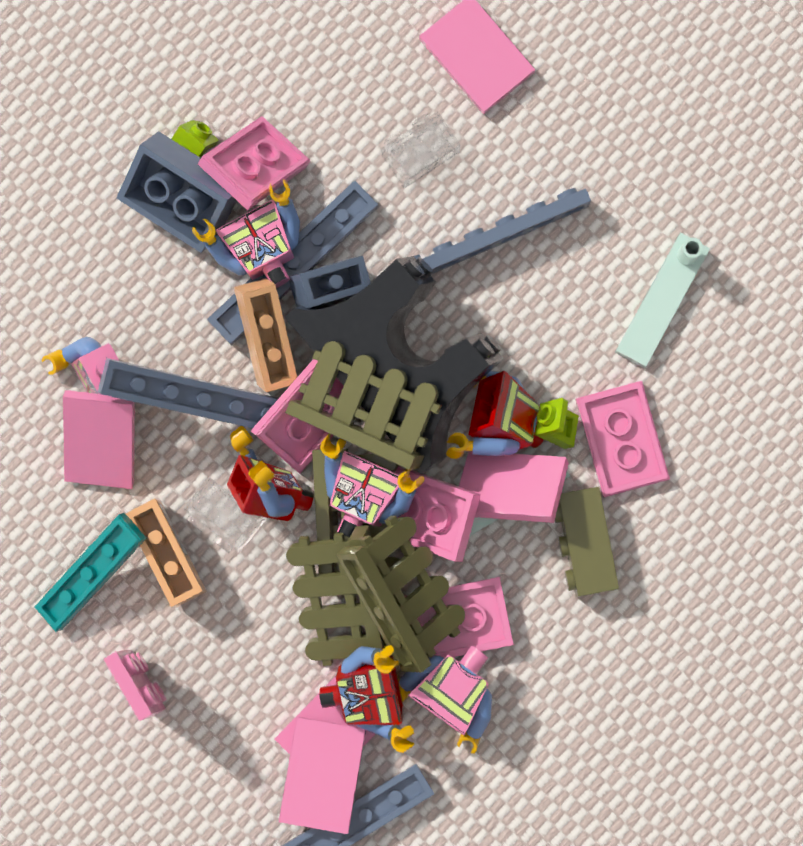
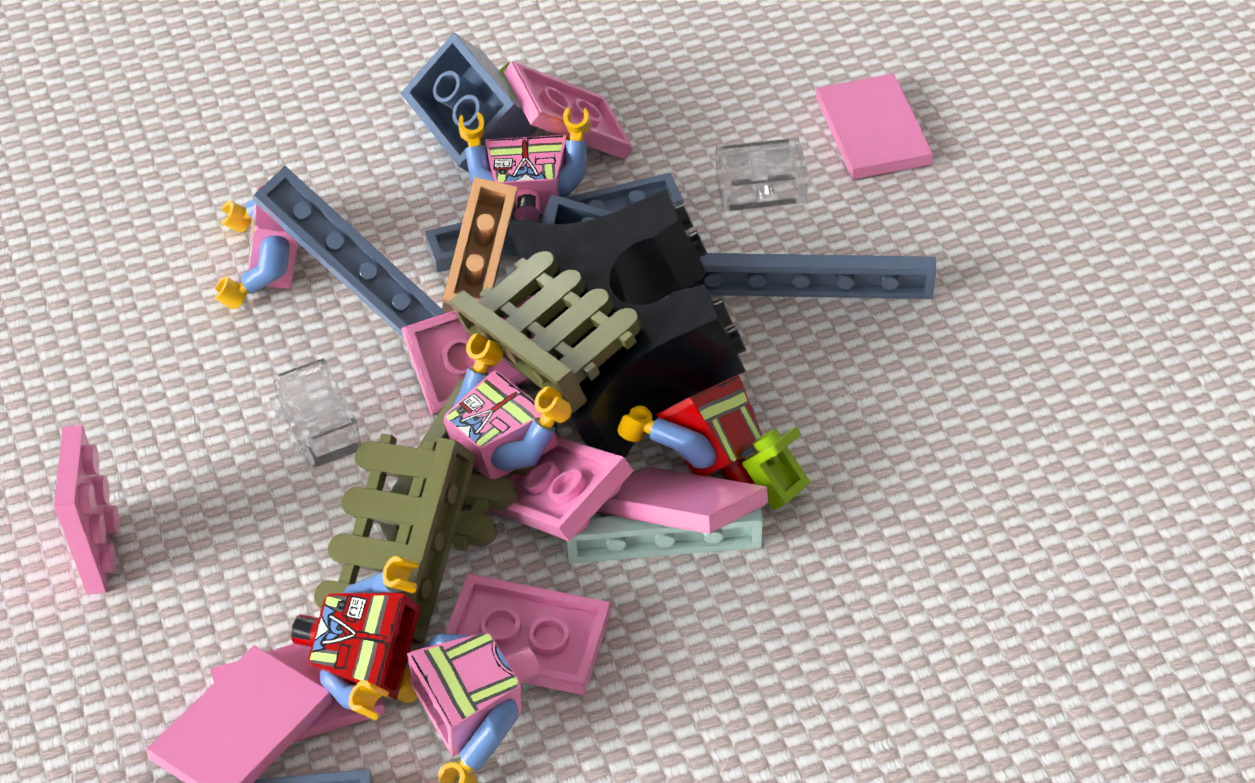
camera: 20 degrees right, 35 degrees down
teal tile [34,513,147,632] -> none
bright pink tile [63,390,135,489] -> none
light nougat brick [126,498,207,608] -> none
torso [227,426,314,521] -> none
olive fence [335,516,465,673] -> none
olive brick [555,486,619,597] -> none
bright pink tile [575,381,670,498] -> none
light aqua piece [615,232,710,368] -> none

